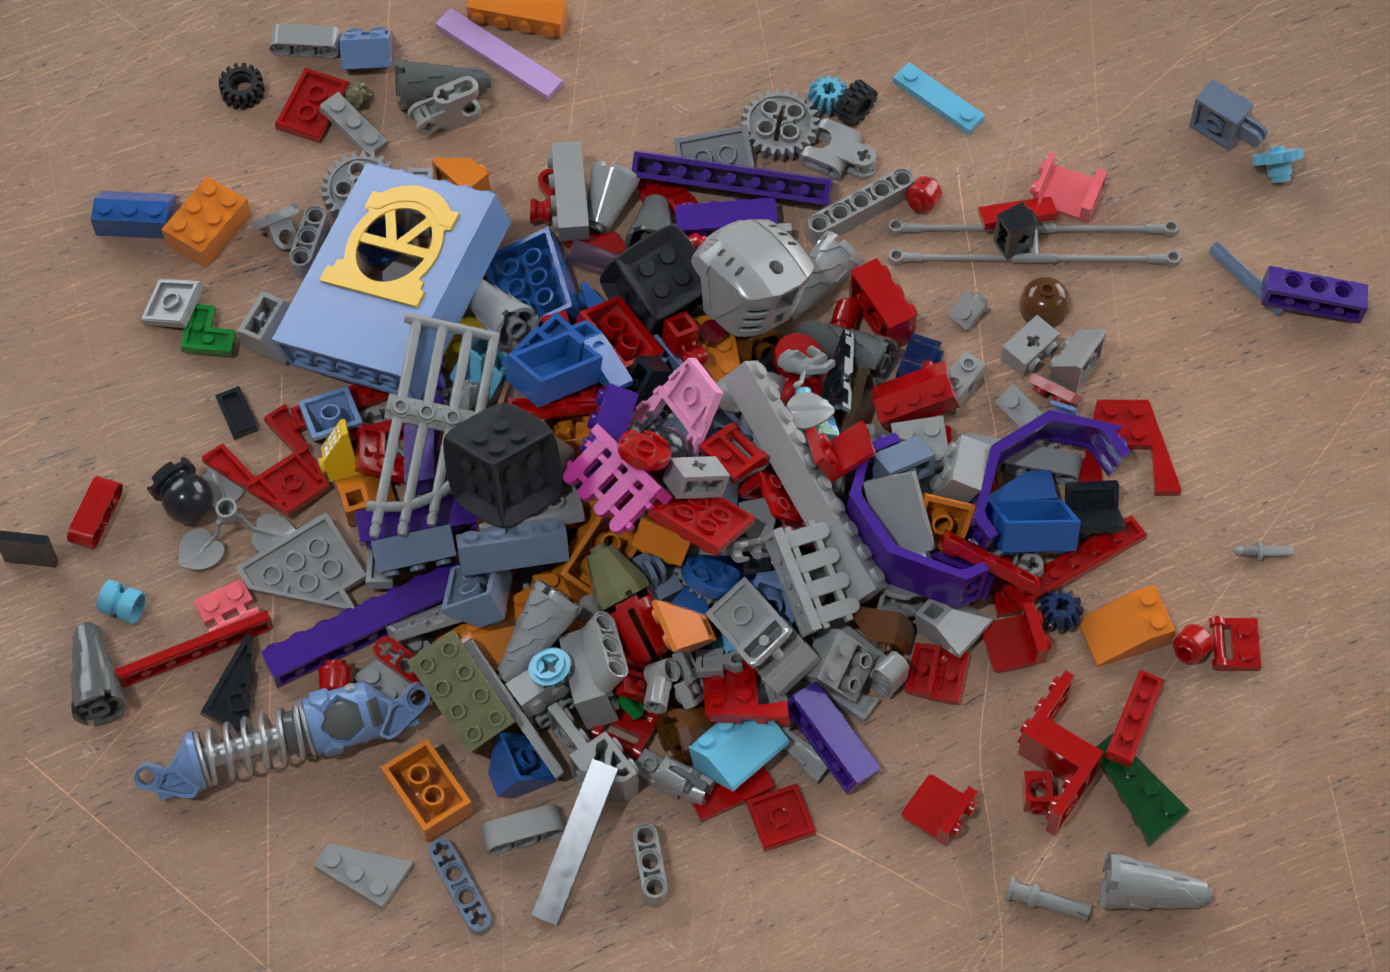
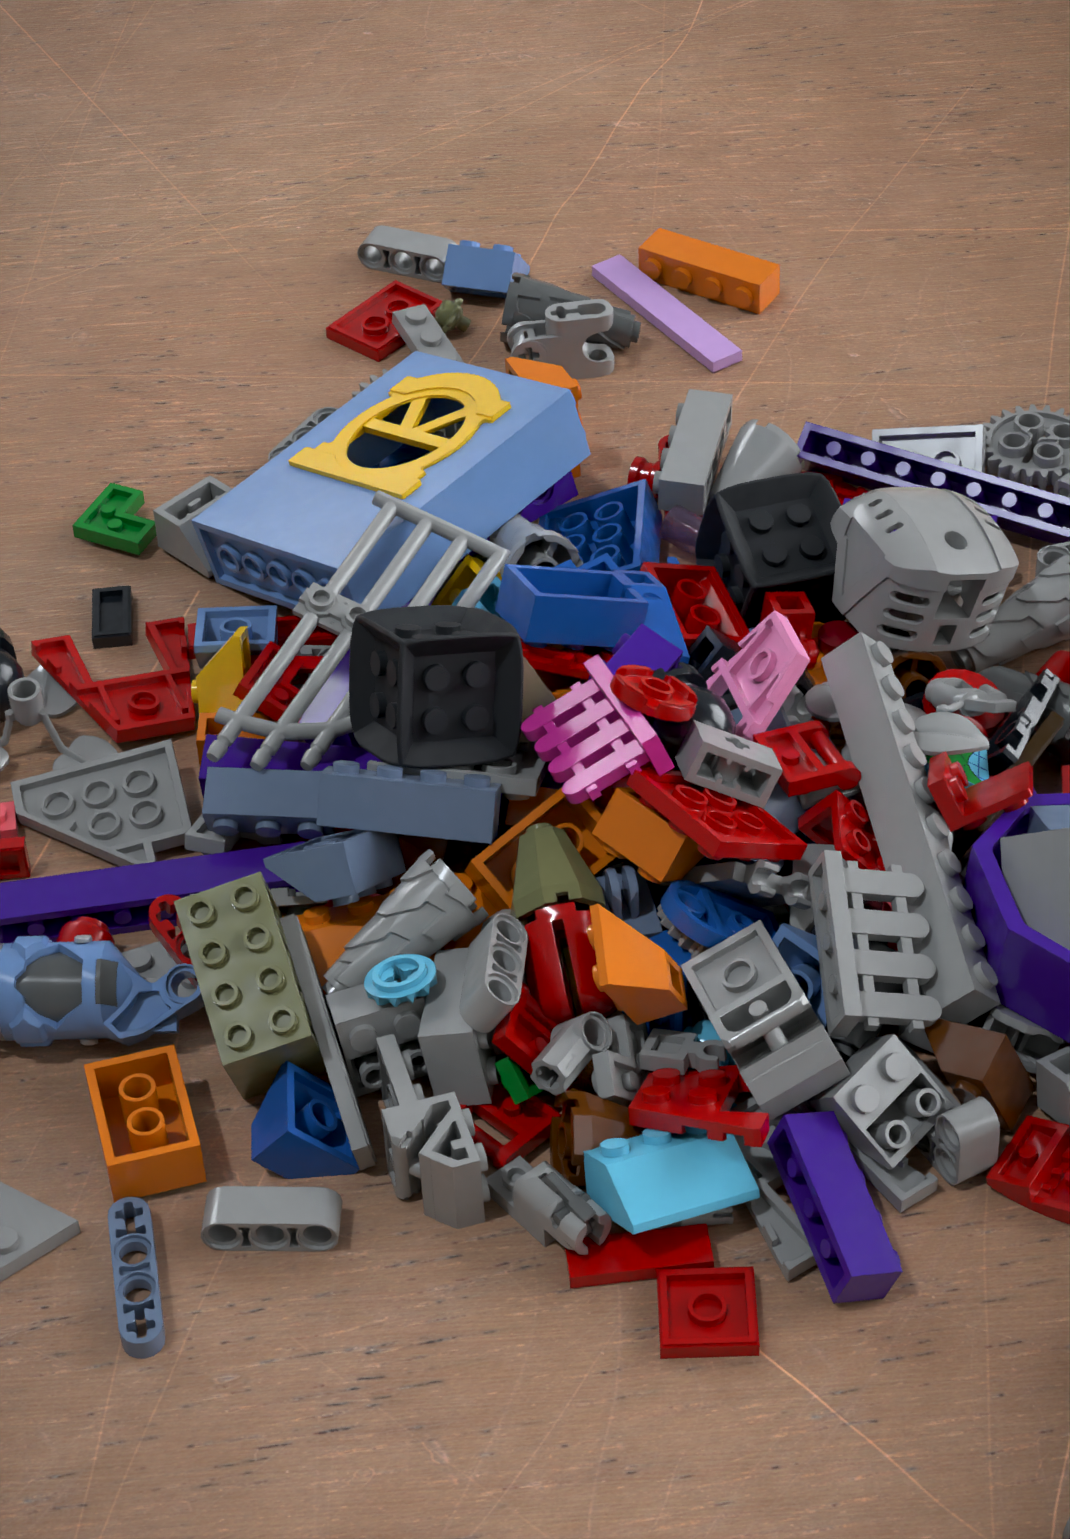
camera: 20 degrees right, 20 degrees down
blue slope [91,191,177,239] -> none
light grey tile [141,279,204,328] -> none
orange brick [161,176,251,268] -> none
black tyre [218,63,265,110] -> none
light grey tile [251,203,301,251] -> none
tile [531,759,619,926] -> none
light grey beam [633,823,667,907] -> none
black tile [742,548,771,579] -> none
red bracket [902,774,979,846] -> none

